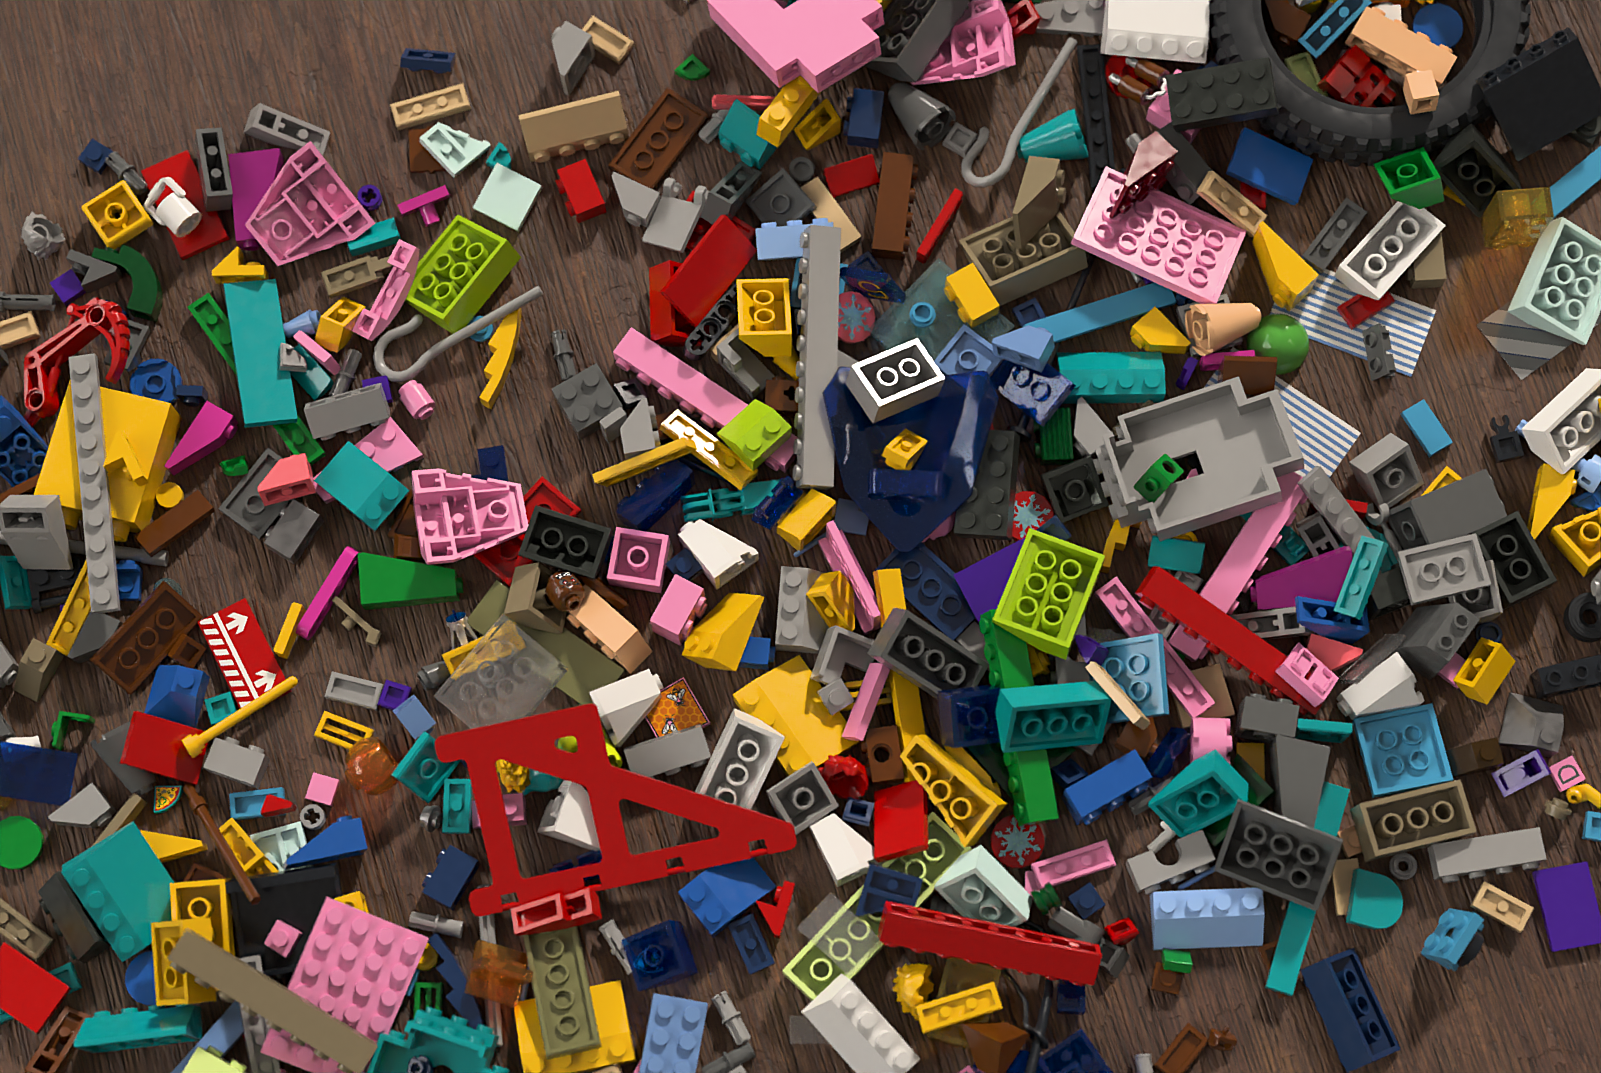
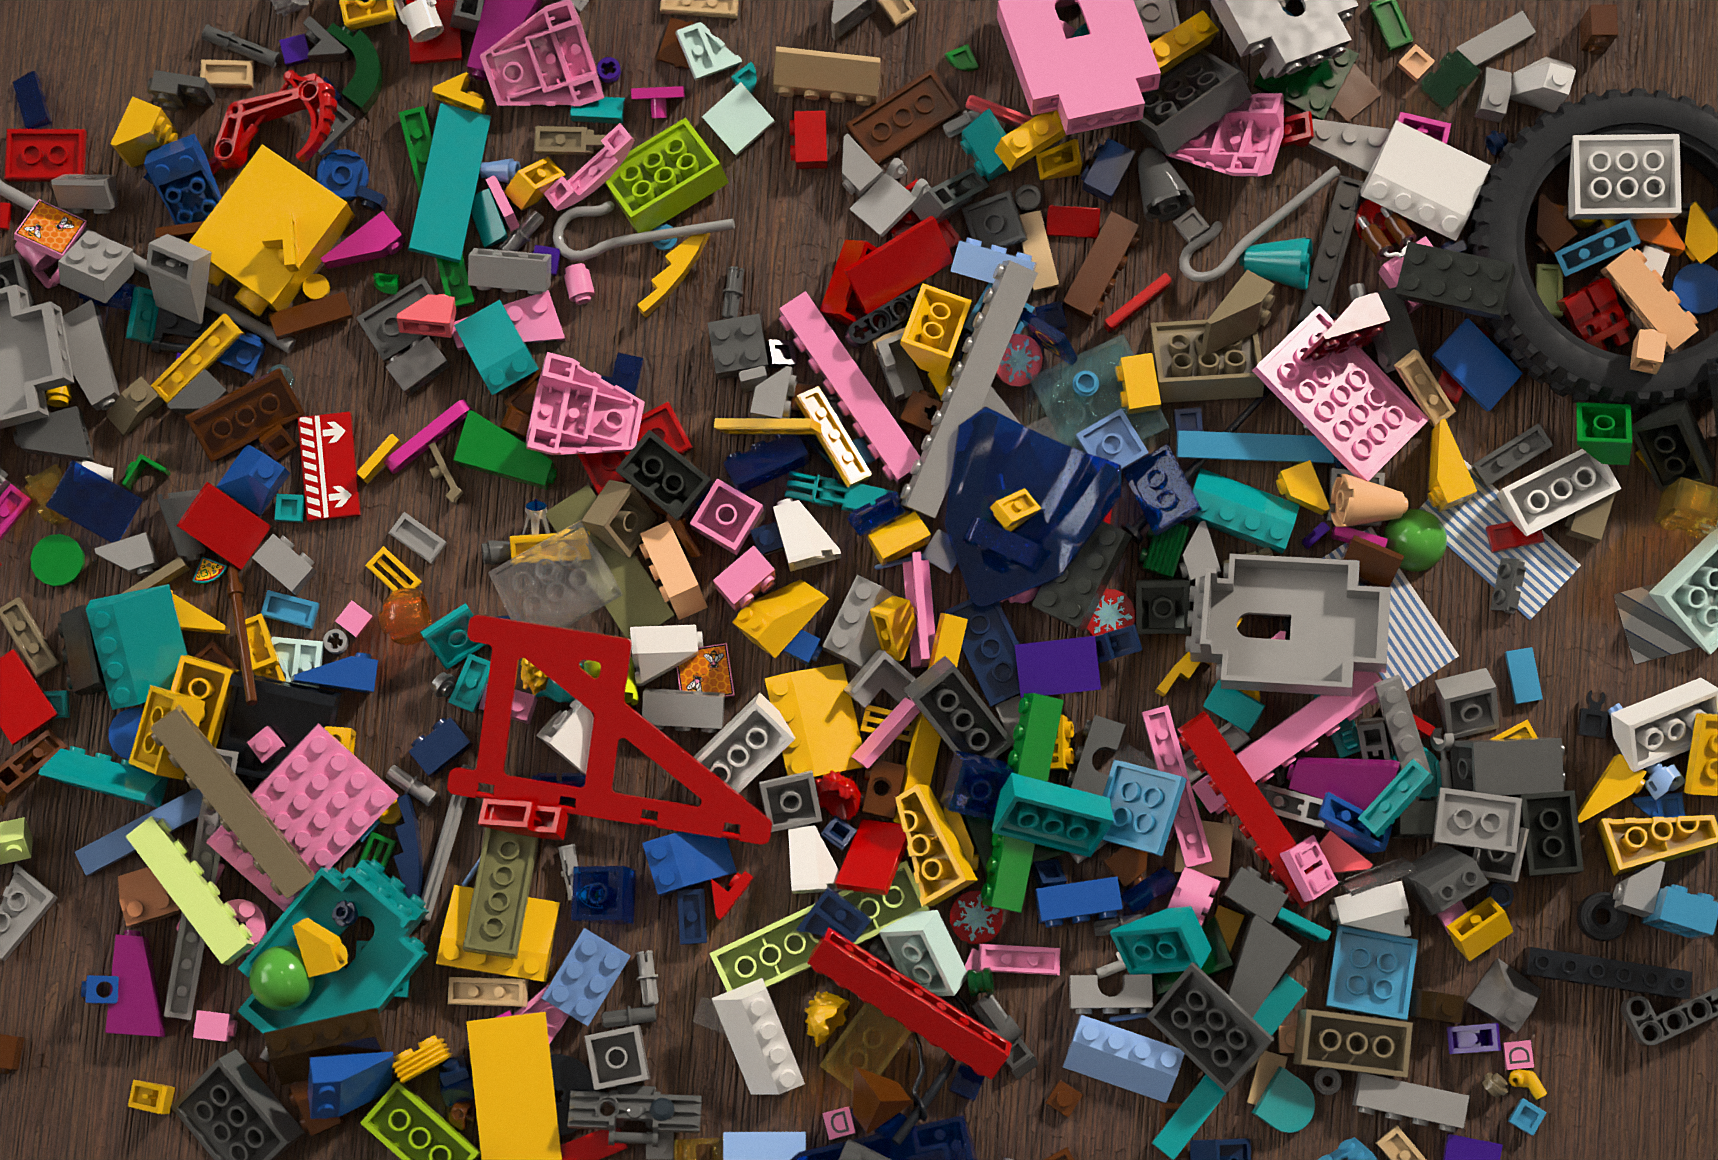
camera: 20 degrees right, 5 degrees up
light grey plate [69,353,120,614] -> none
yellow piece [181,676,298,758] -> none
red slope [260,794,297,817] -> none
light grey tile [280,343,307,372] -> none
dark purple tile [377,680,412,711] -> none
medium blue brick [393,695,436,739] -> none
clear orange bracket [465,940,534,1007] -> none
reddish brown head [546,571,585,611] -> none
lime slope [717,399,792,471] -> none
clear piece [797,892,882,977] -> none
light grey plate [817,678,854,715] -> none
light grey brick [845,338,945,423] -> none
yellow tile [914,982,1002,1034] -> none
medium blue slope [991,325,1055,372] -> none
lime slope [992,528,1105,660] -> none
dark blue plate [1067,882,1106,920] -> none
dark purple slope [1075,634,1109,666] -> none
tan tile [1085,661,1150,730] -> none
red slope [1104,917,1139,945] -> none
green bracket [1133,454,1184,503] -> none
green tile [1161,948,1192,974] -> none

